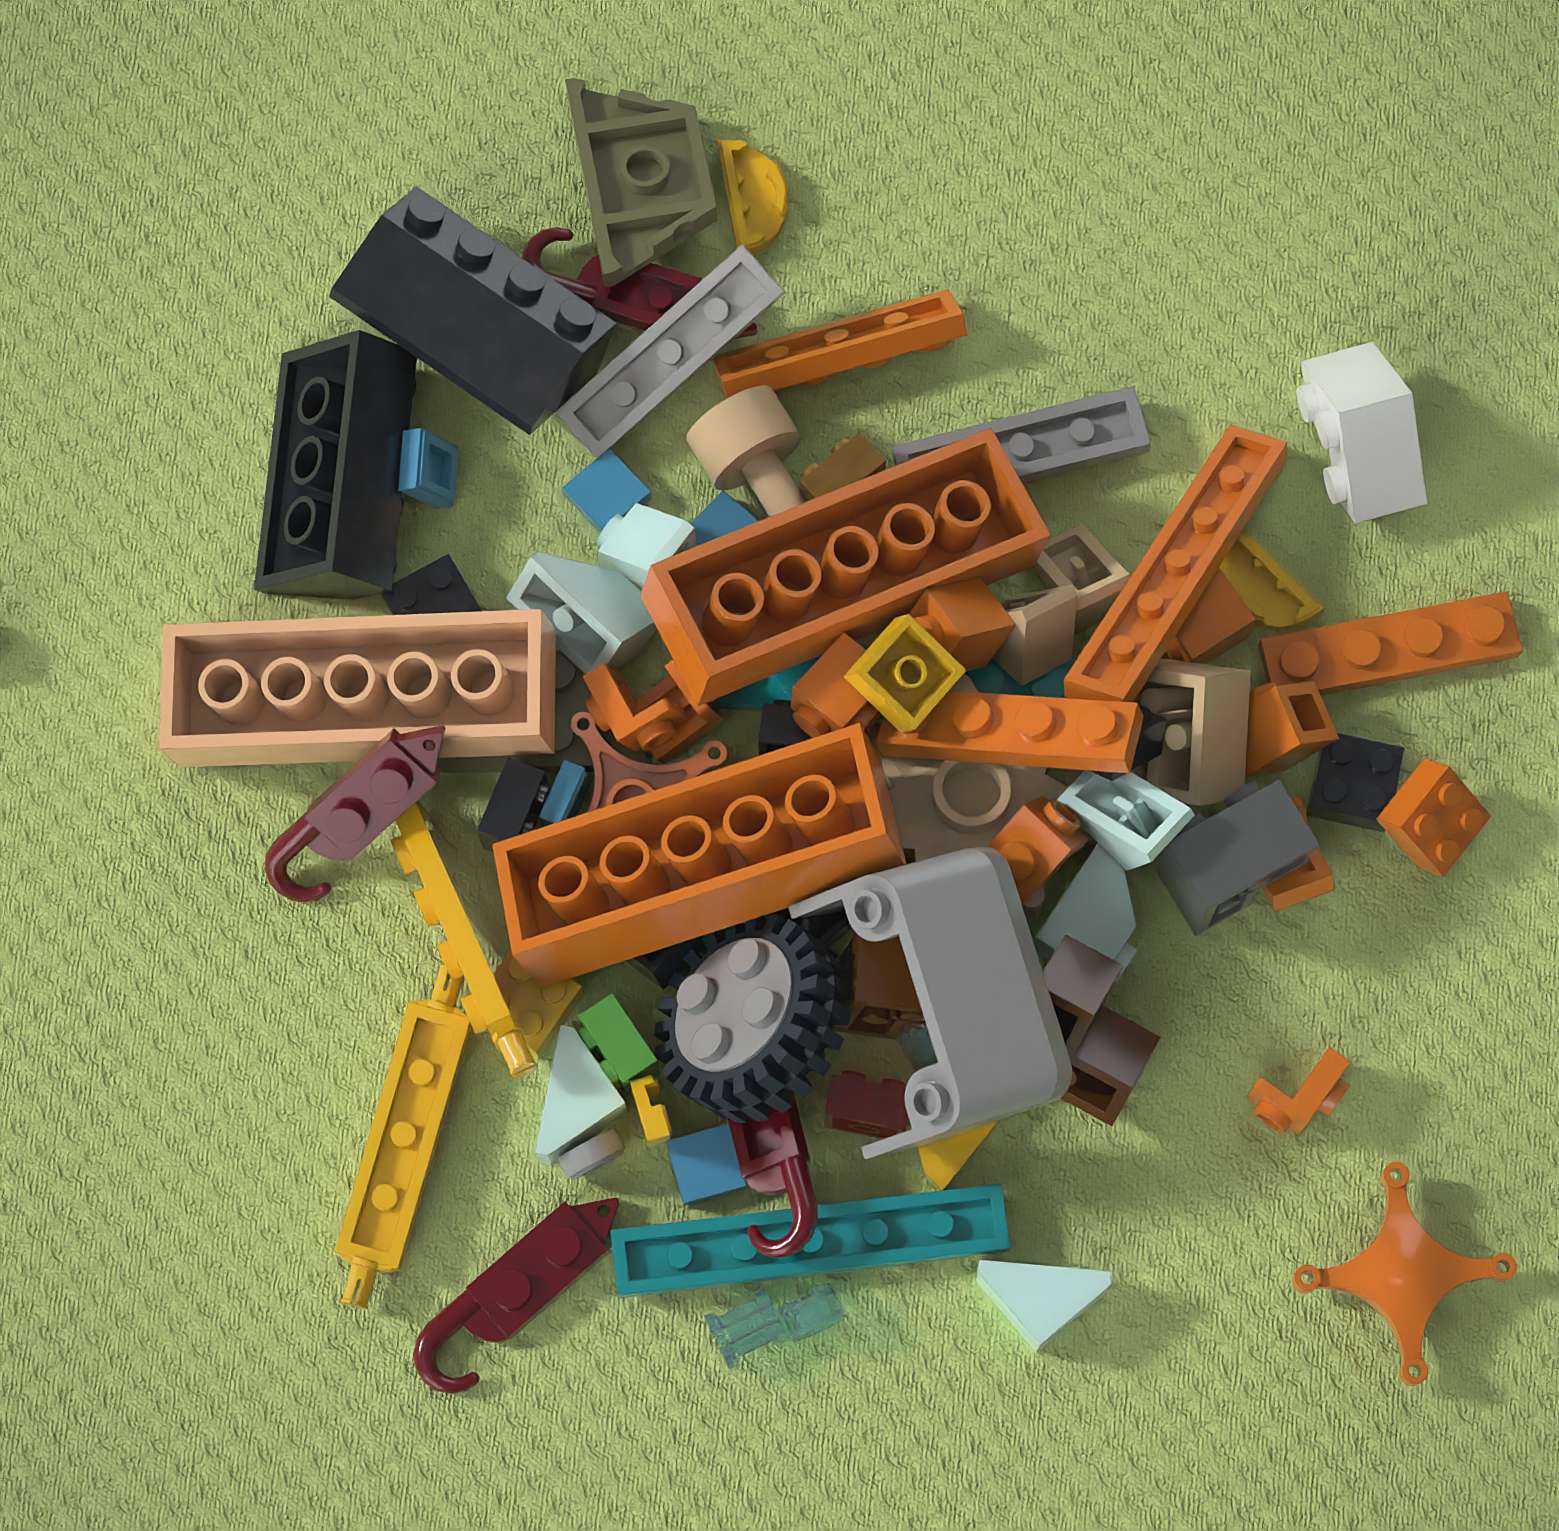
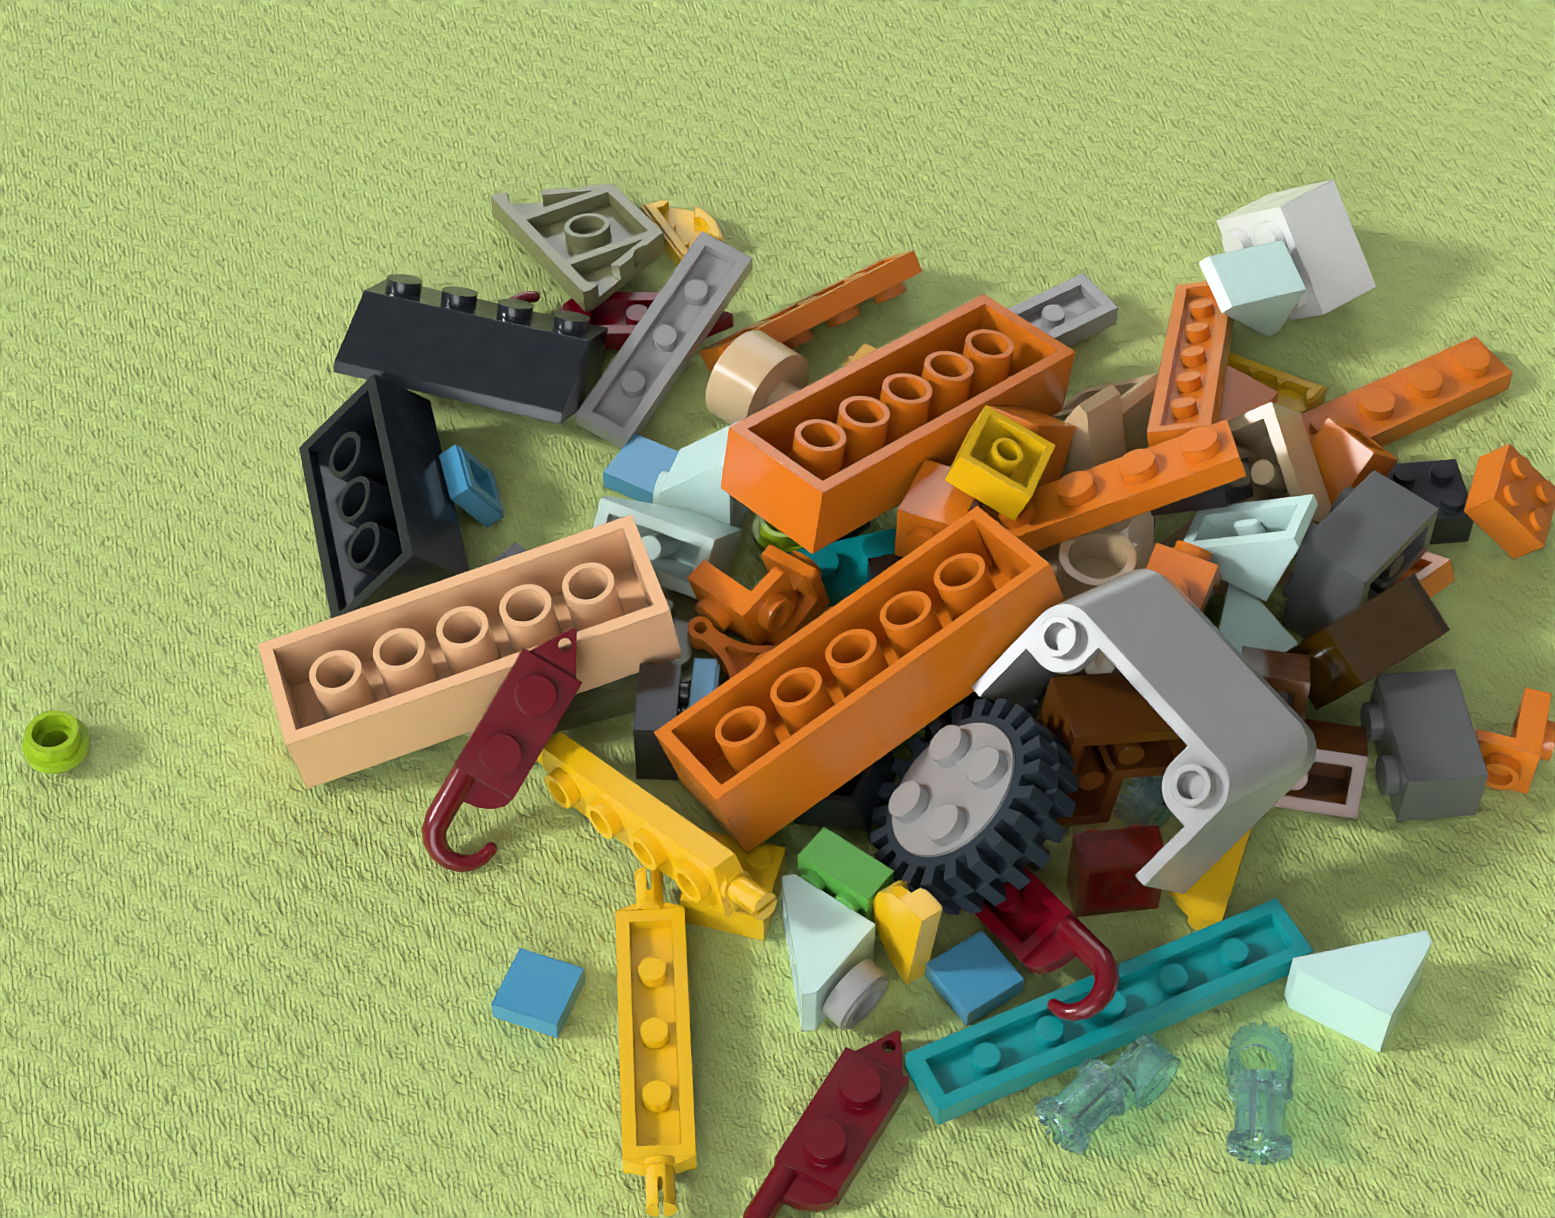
camera: 20 degrees left, 25 degrees down
none -> dark azure tile [491,948,585,1038]
none -> light aqua slope [1199,240,1306,337]
none -> clear light blue connector [1224,1022,1294,1165]
none -> dark brown slope [1285,573,1450,711]
none -> dark grey brick [1360,669,1488,821]

